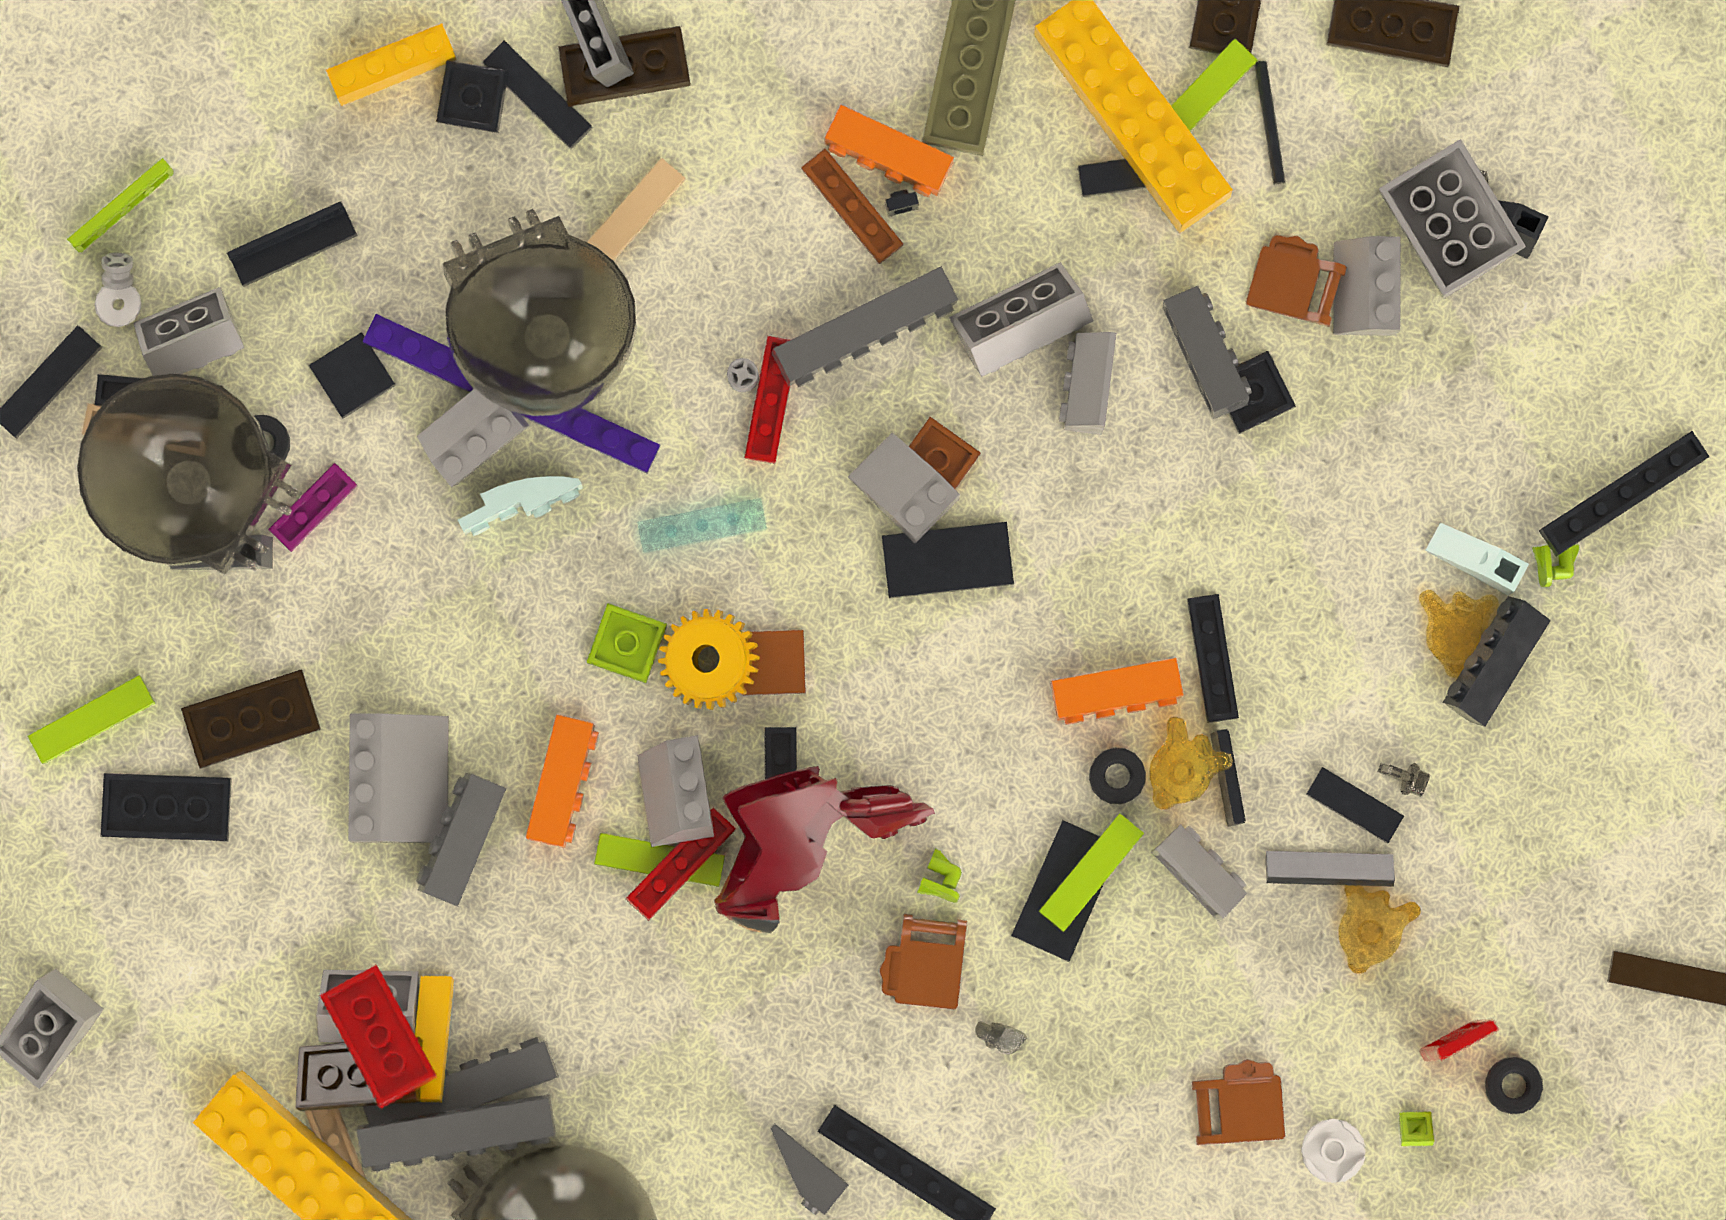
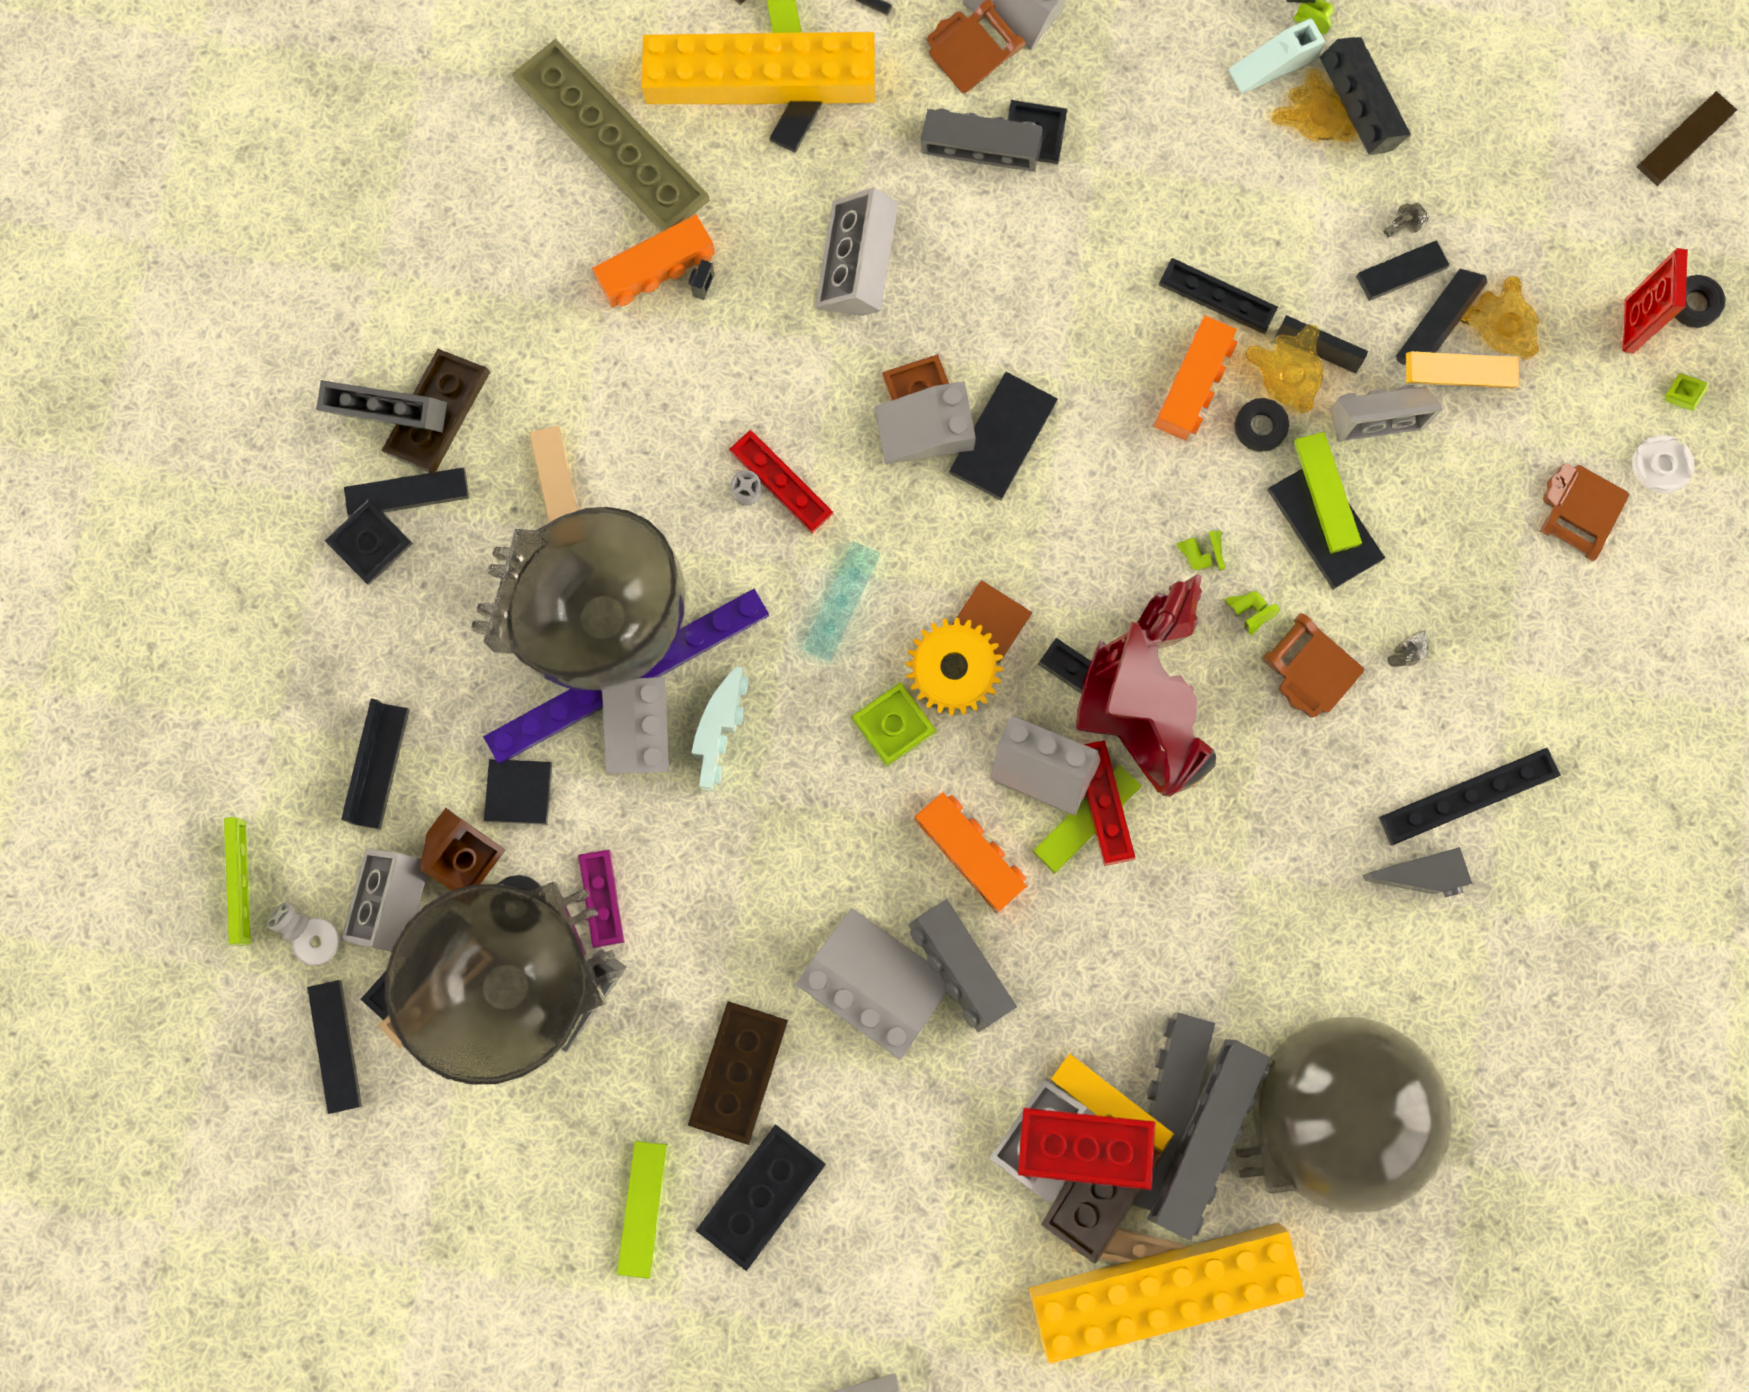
camera: 55 degrees left, 5 degrees down
yellow brick [326,23,457,106] -> none
dark grey brick [772,266,959,387] -> none
dark orange tile [801,148,904,265] -> none
light grey slope [1059,332,1116,435] -> none
none -> reddish brown slope [420,808,506,901]
none -> lime piece [1176,530,1226,571]
none -> yellow tile [1406,352,1519,388]

